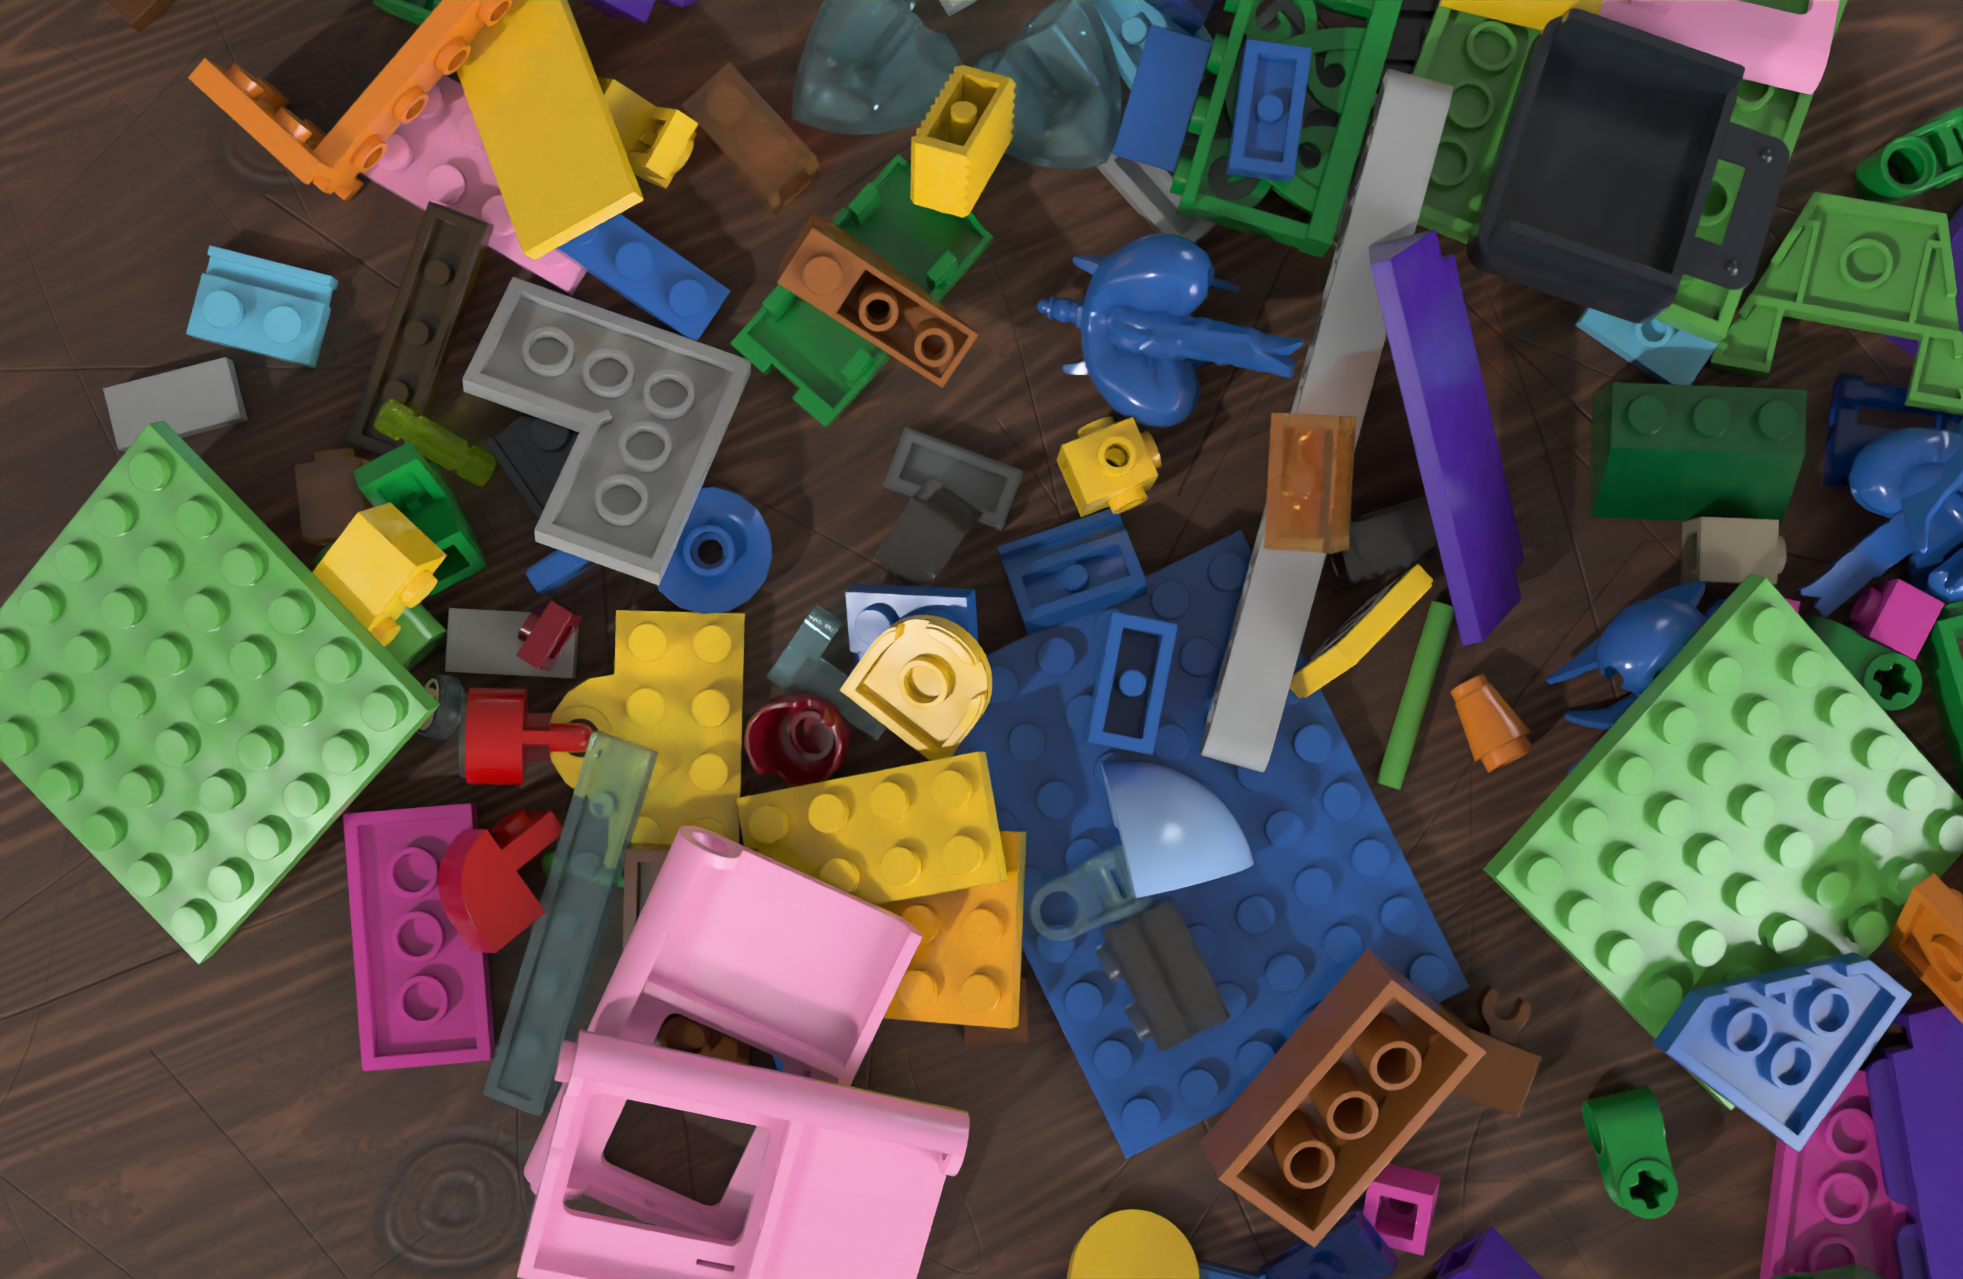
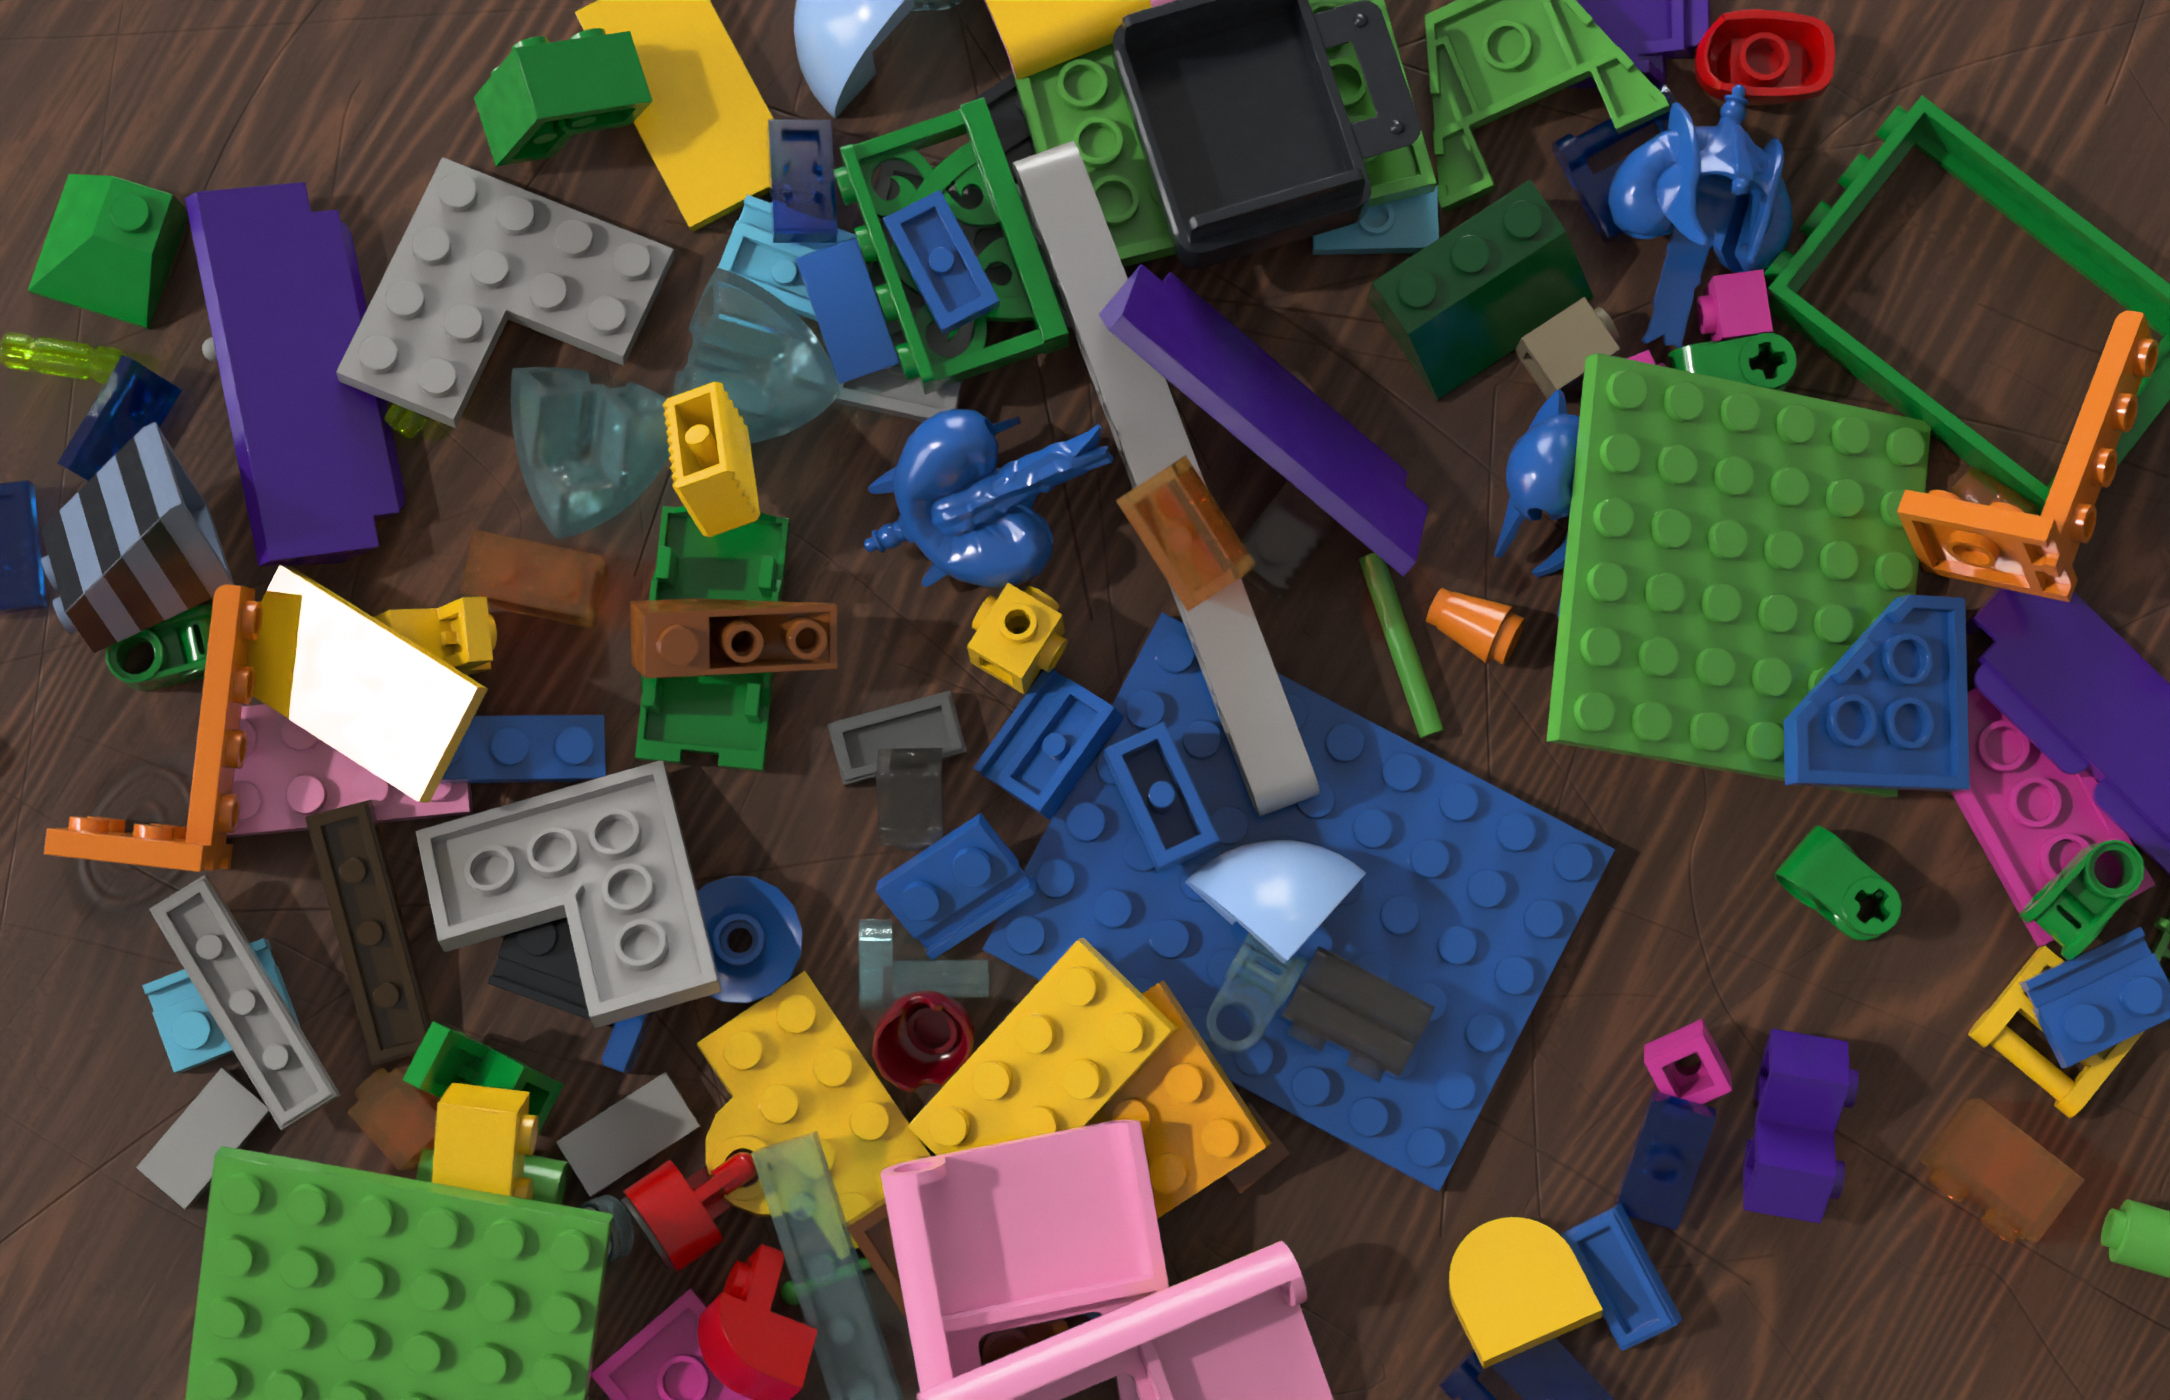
camera: 35 degrees left, 5 degrees down
clear neon green axle [374,399,497,486] -> none
dark red plate [516,600,584,671] -> none
yellow tile [840,615,992,761] -> none
dark orange brick [1200,948,1486,1248] -> none
yellow tile [1290,564,1434,699] -> none
reddish brown brick [1452,985,1542,1118] -> none
none -> light grey tile [149,875,341,1130]

